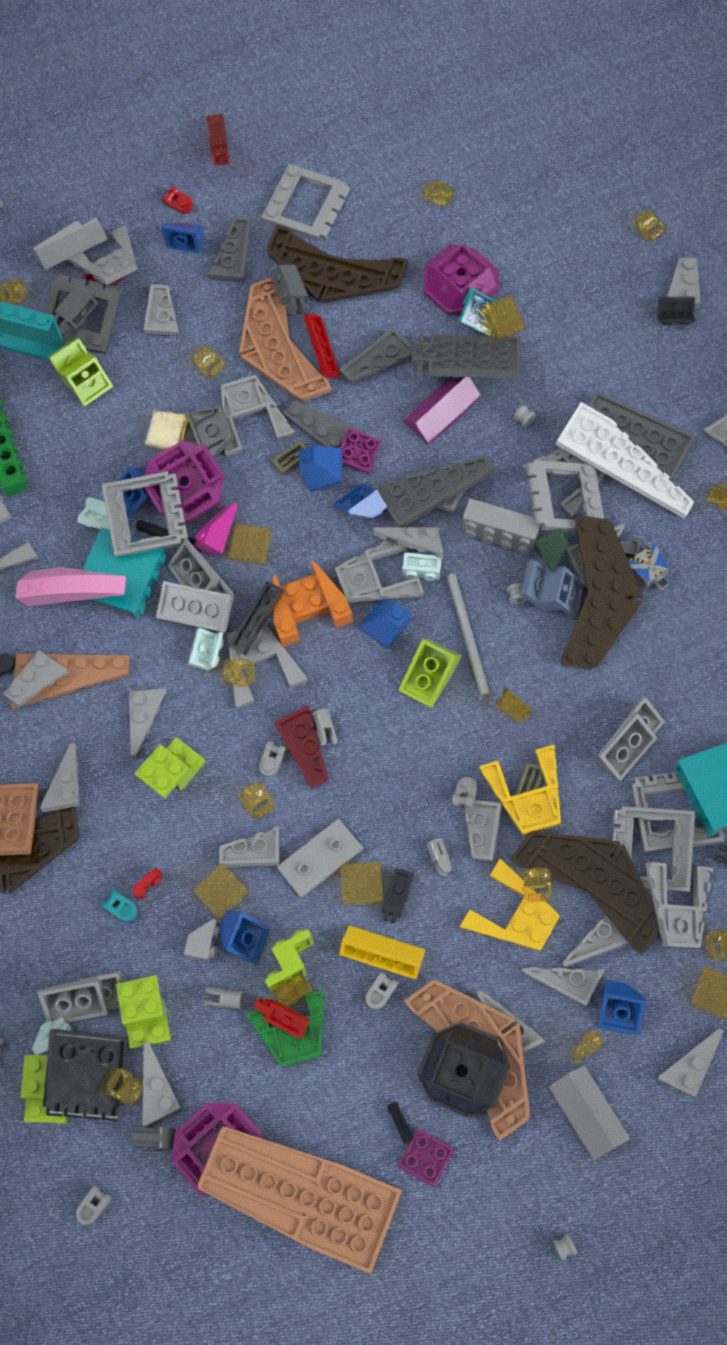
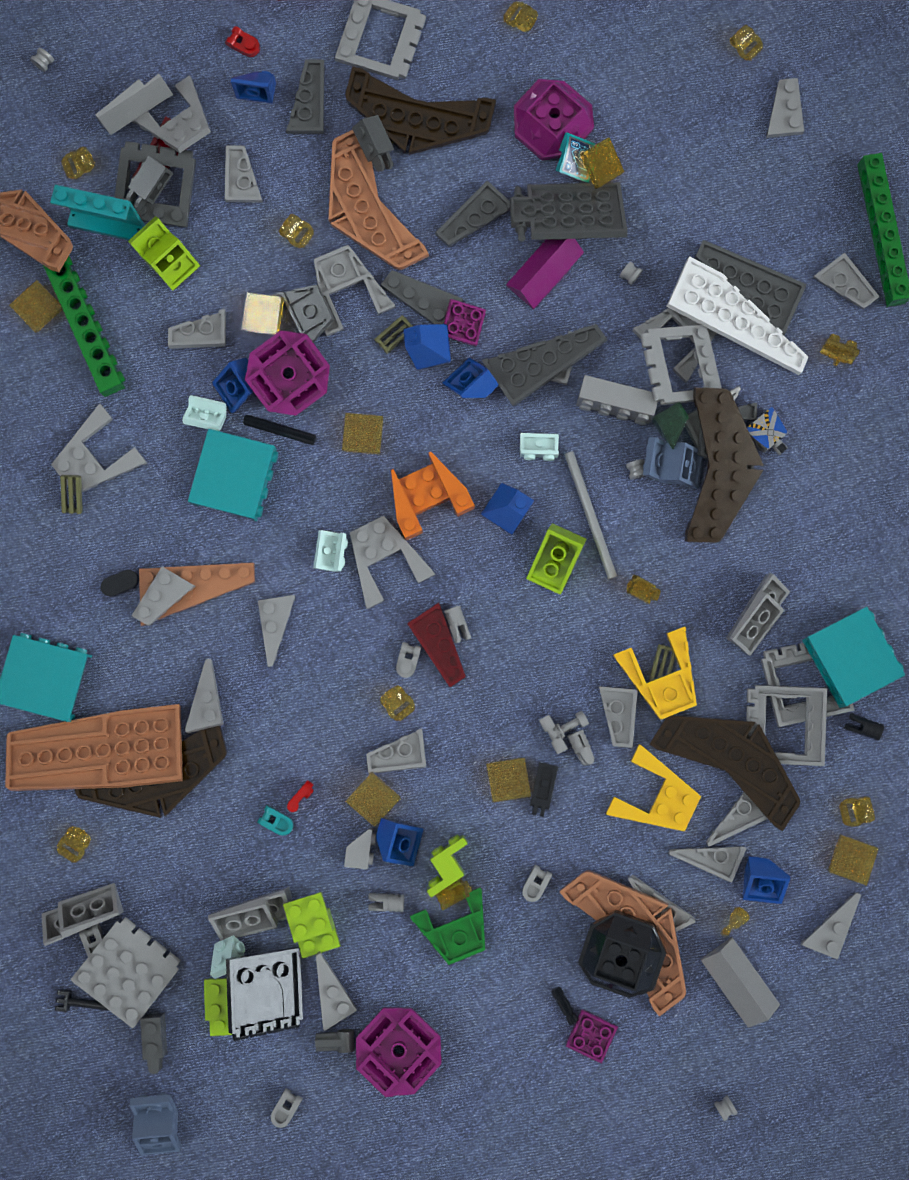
camera: 10 degrees left, 15 degrees up
bright pink wedge [15,567,126,607] -> none
light grey hinge [101,471,188,557] -> none
clear yellow piece [106,1068,143,1106] -> none
lime bracket [134,737,206,799] -> none
light grey plate [156,581,234,633] -> none
light grey slope [167,539,237,608] -> none
dark pink slope [195,503,238,556] -> none
nougat wing [197,1127,402,1274] -> none
clear yellow piece [223,659,255,687] -> none
black plate [228,581,284,656] -> none
red hinge [253,997,310,1039] -> none
light grey plate [277,819,364,899] -> none
red plate [303,313,340,379] -> none
light grey wing [335,538,424,603] -> none
yellow brick [339,925,426,980] -> none
light grey wing [373,527,443,558] -> none
light grey plate [452,777,477,808] -> none
clear yellow piece [523,868,553,902] -> none
light grey wing [645,862,713,948] -> none
black bracket [657,296,695,325] -> none
none -> light grey wing [168,309,226,349]
none -> light grey bar [539,710,589,755]

